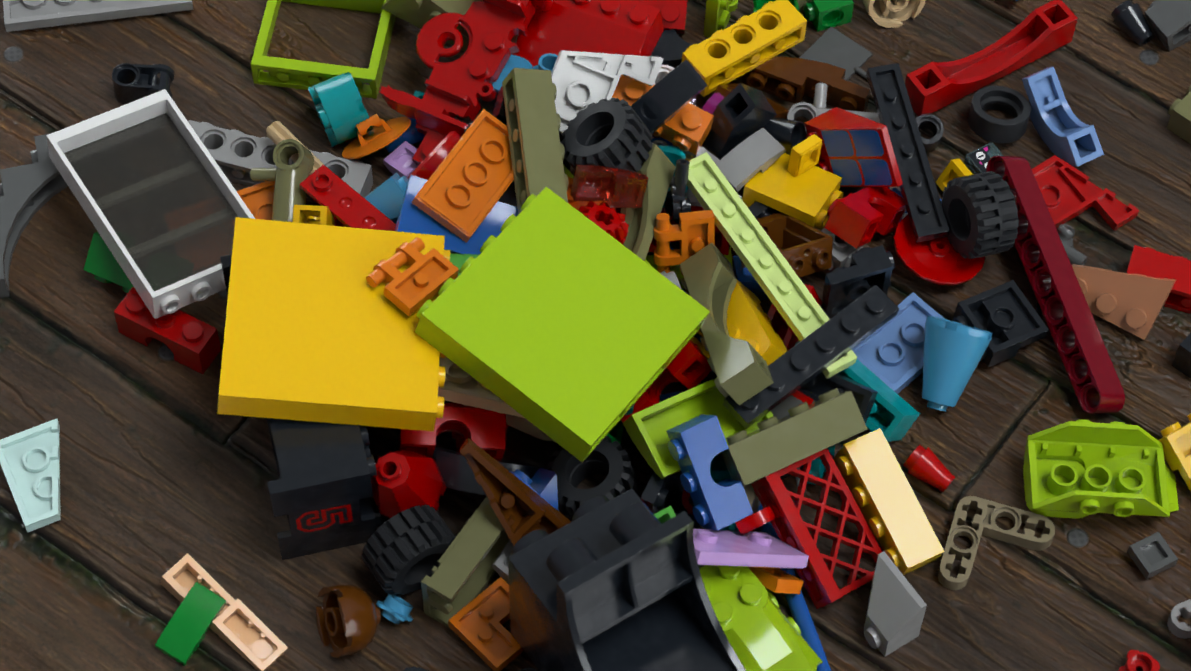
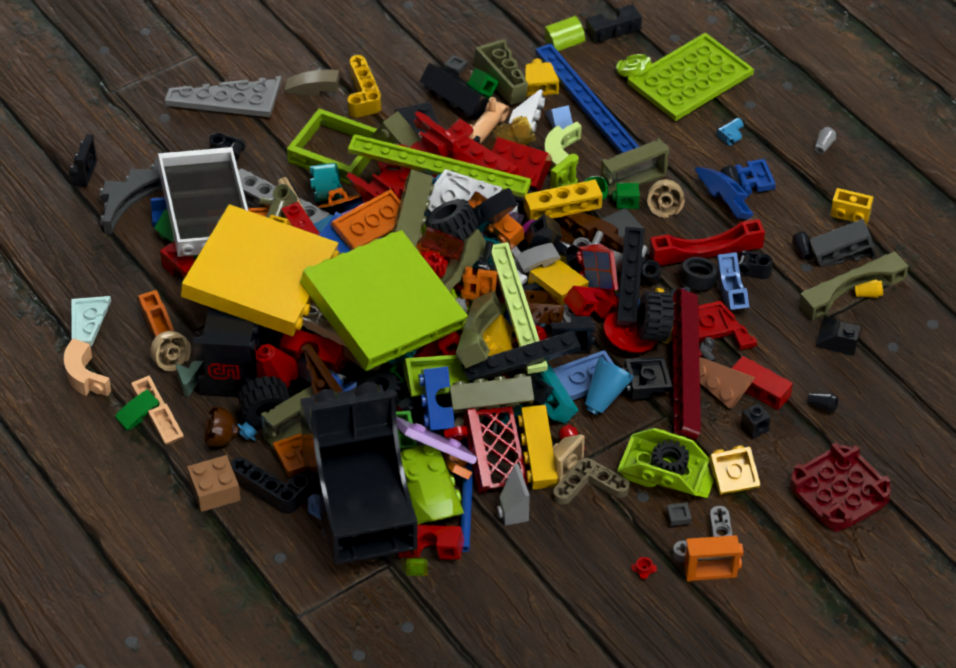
camera: 20 degrees right, 10 degrees down
orange plate [366,237,459,316] -> none
yellow tile [787,134,822,177] -> none
none -> light nougat arch [64,338,111,397]
none -> orange slope [138,290,174,338]
none -> blue panel [150,197,167,227]
none -> tan cylinder [150,331,191,371]
none -> sand green slope [176,361,205,398]
none -> lime plate [348,134,531,198]
none -> tan slope [553,434,585,484]
none -> black tyre [651,440,689,475]
none -> black piece [738,251,772,279]

